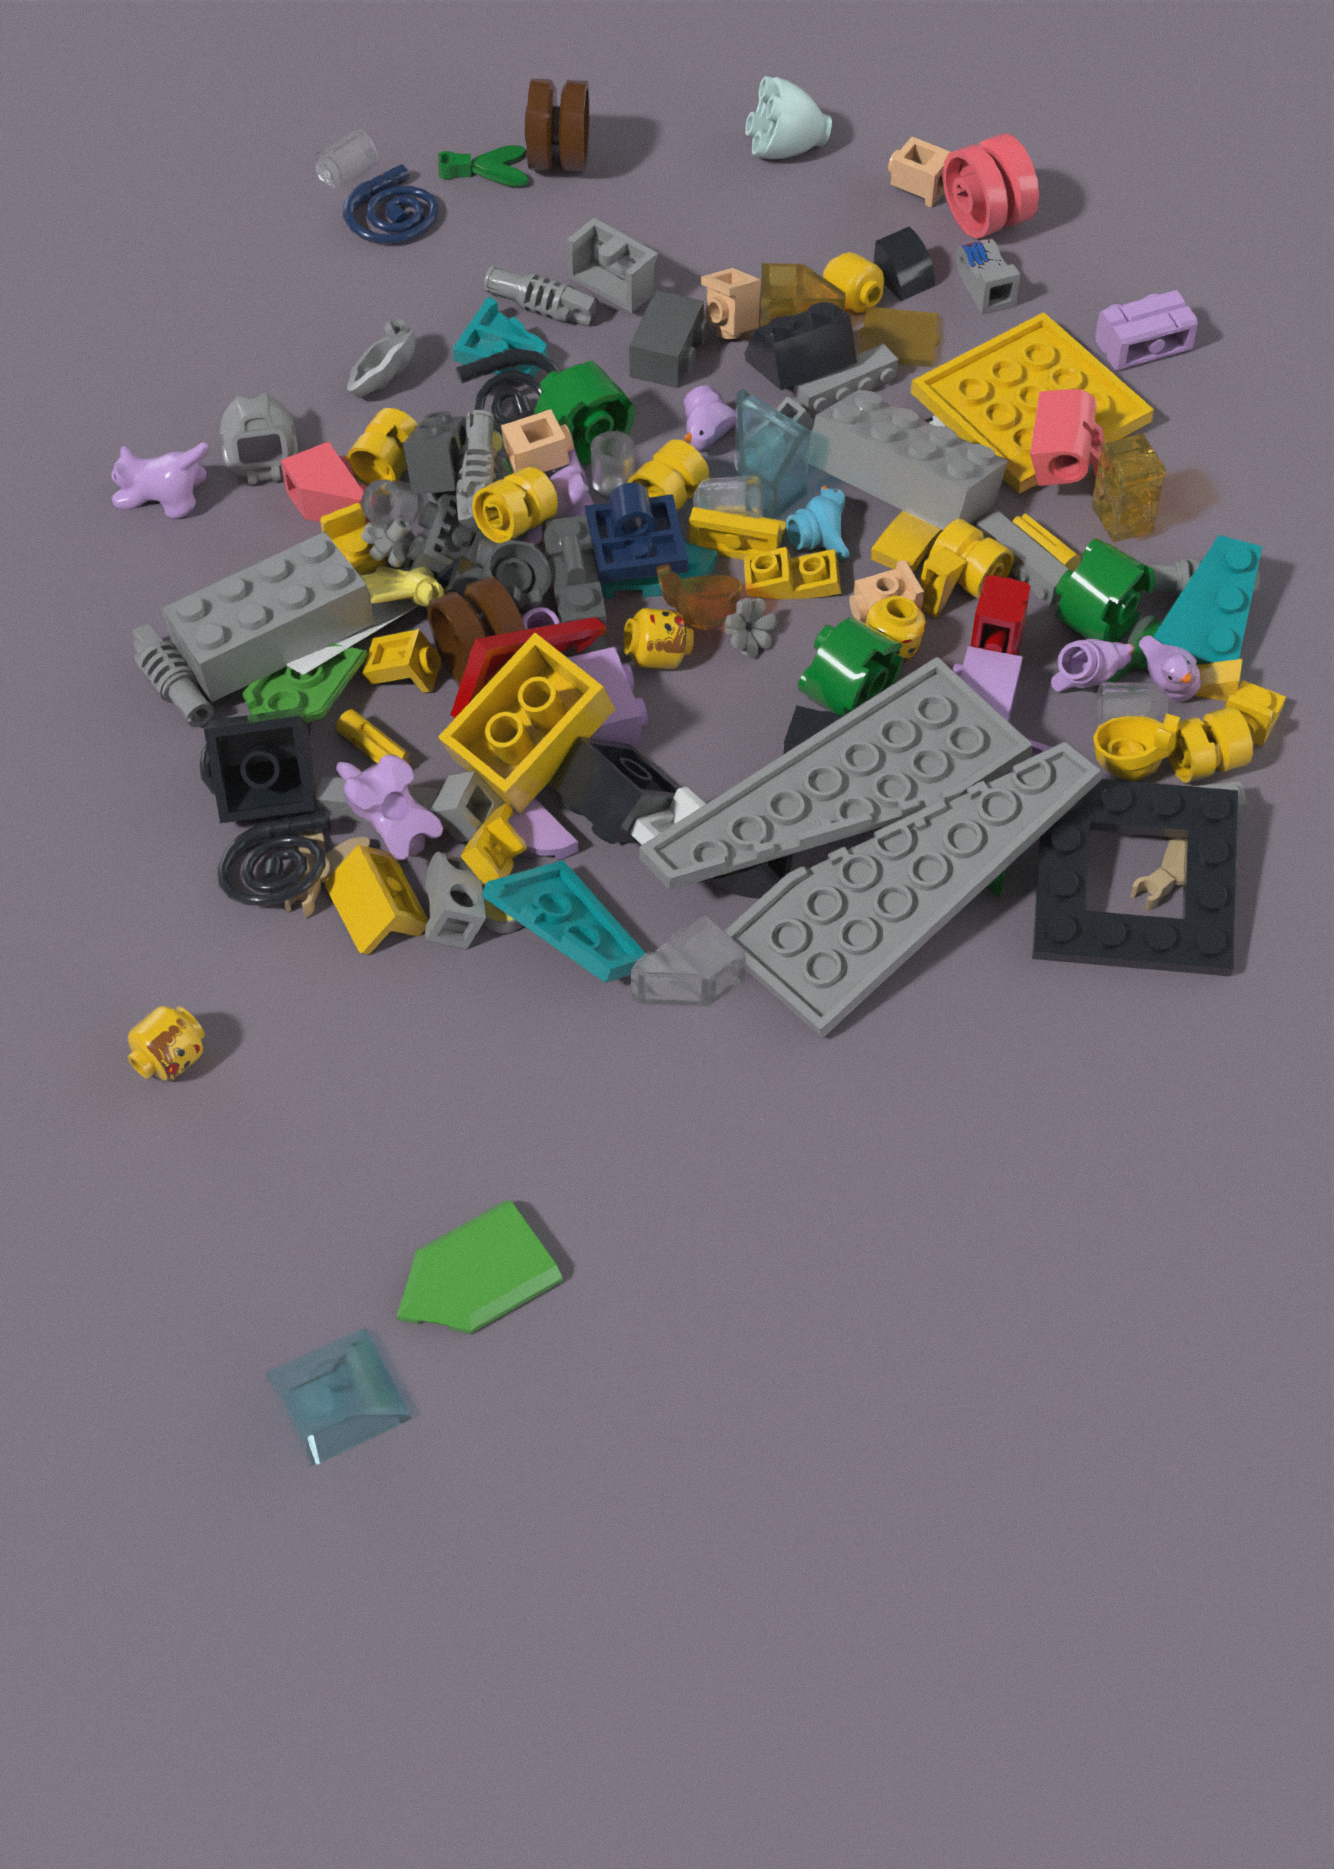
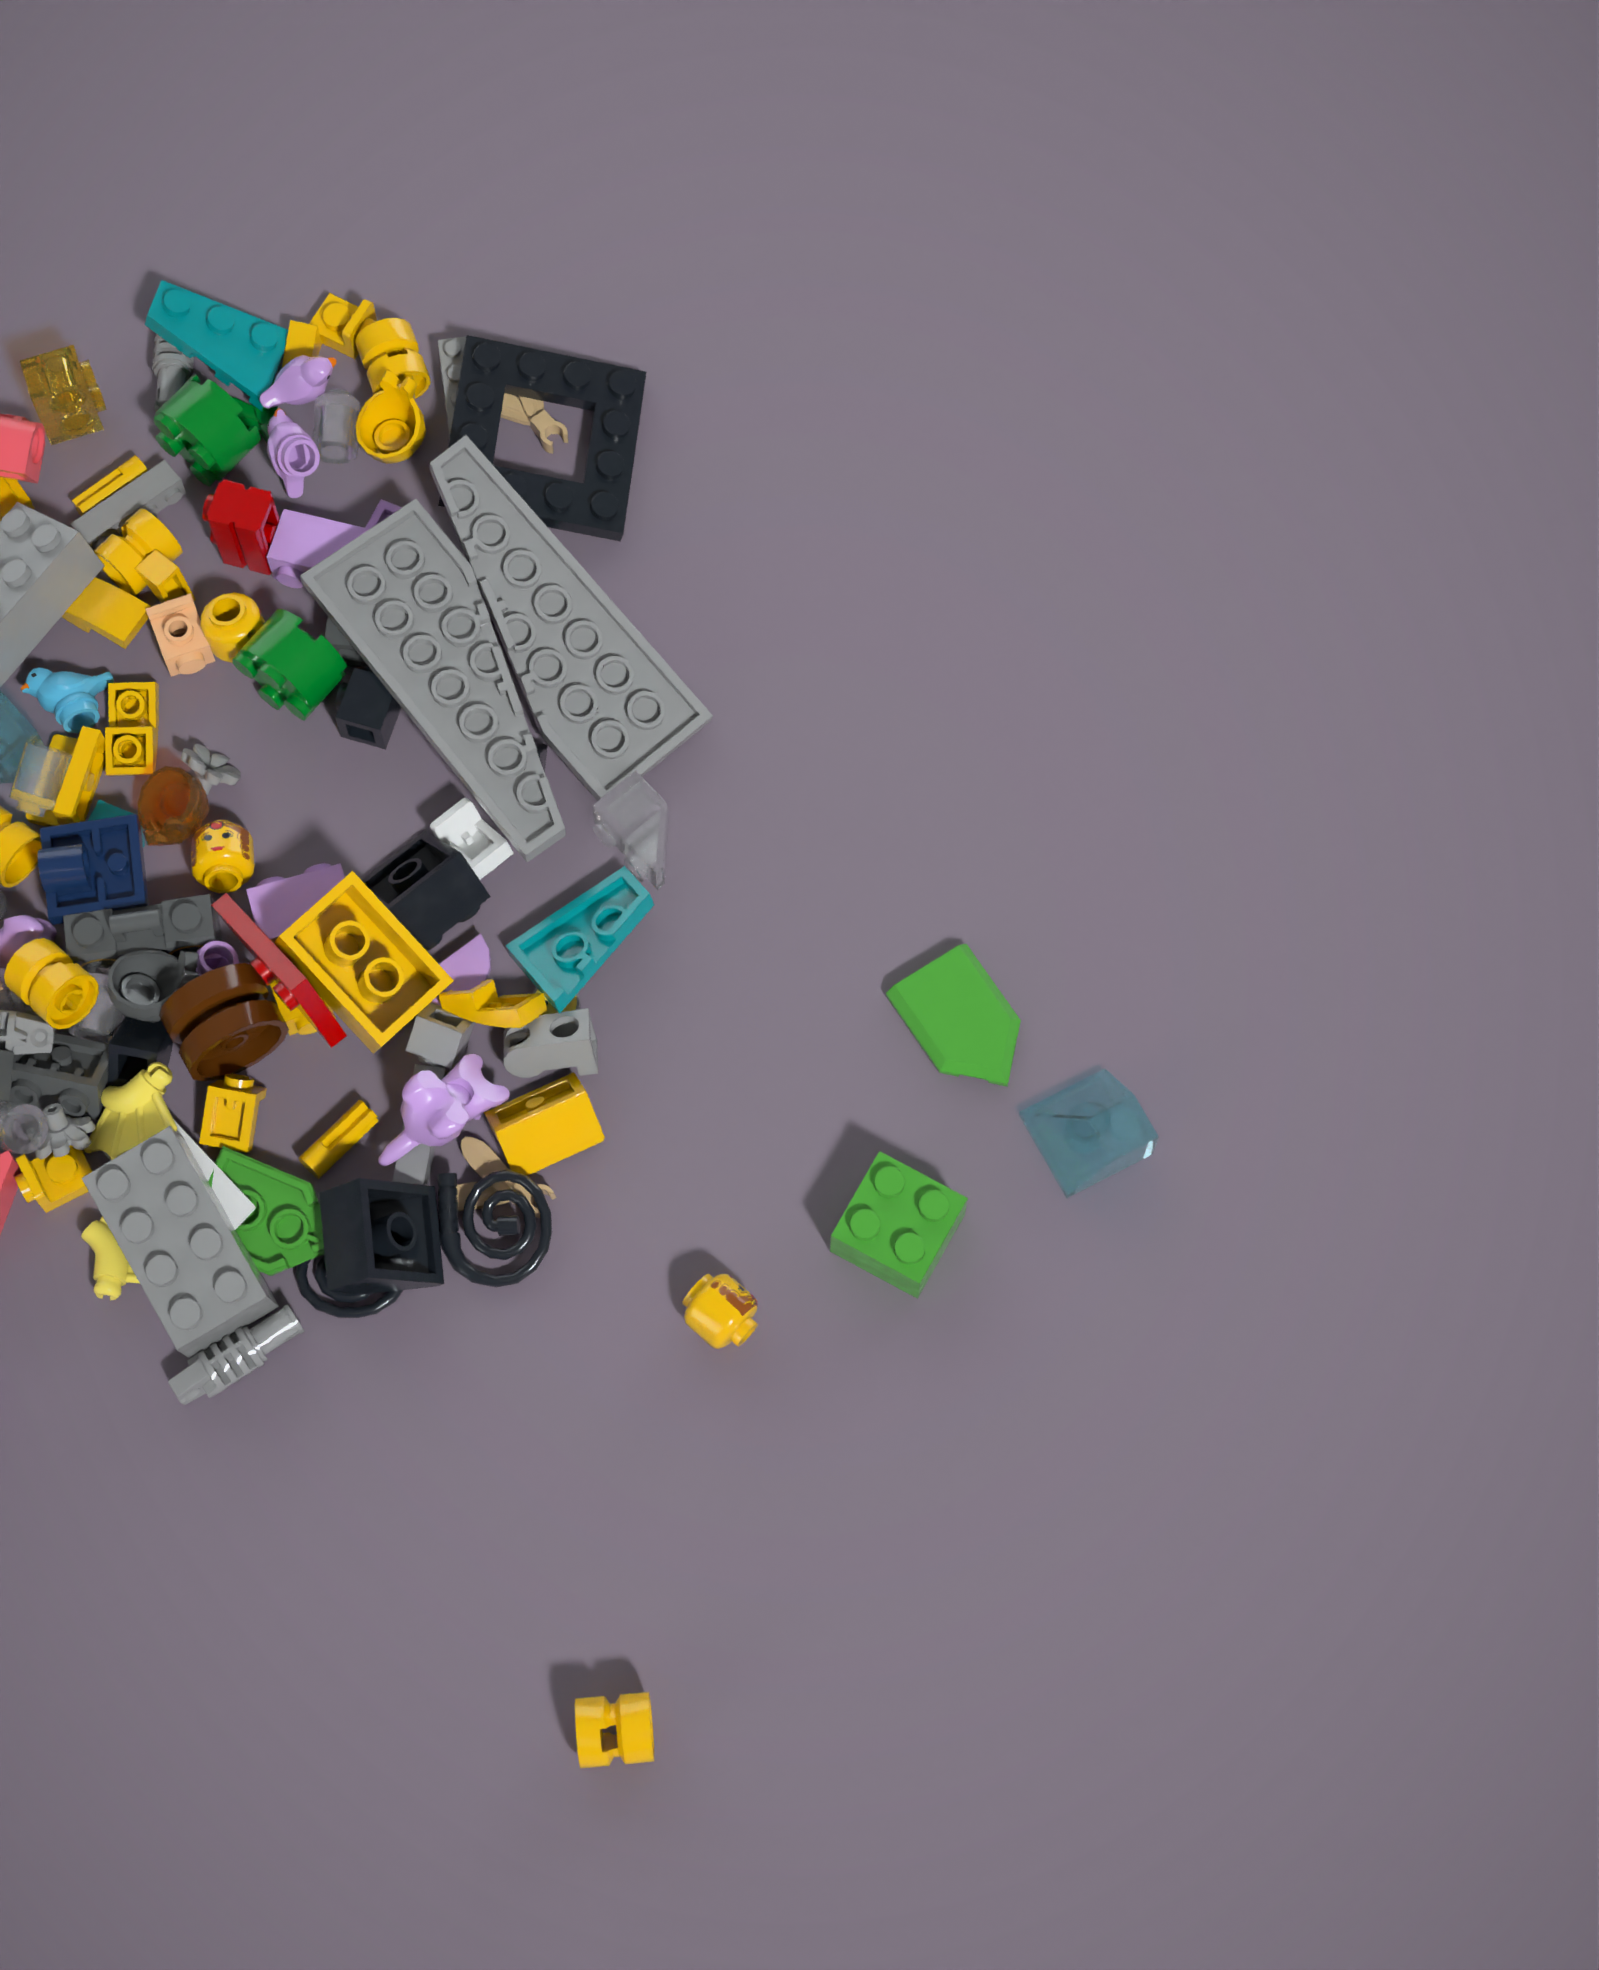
camera: 90 degrees left, 15 degrees up
none -> bright green brick [830,1151,968,1299]

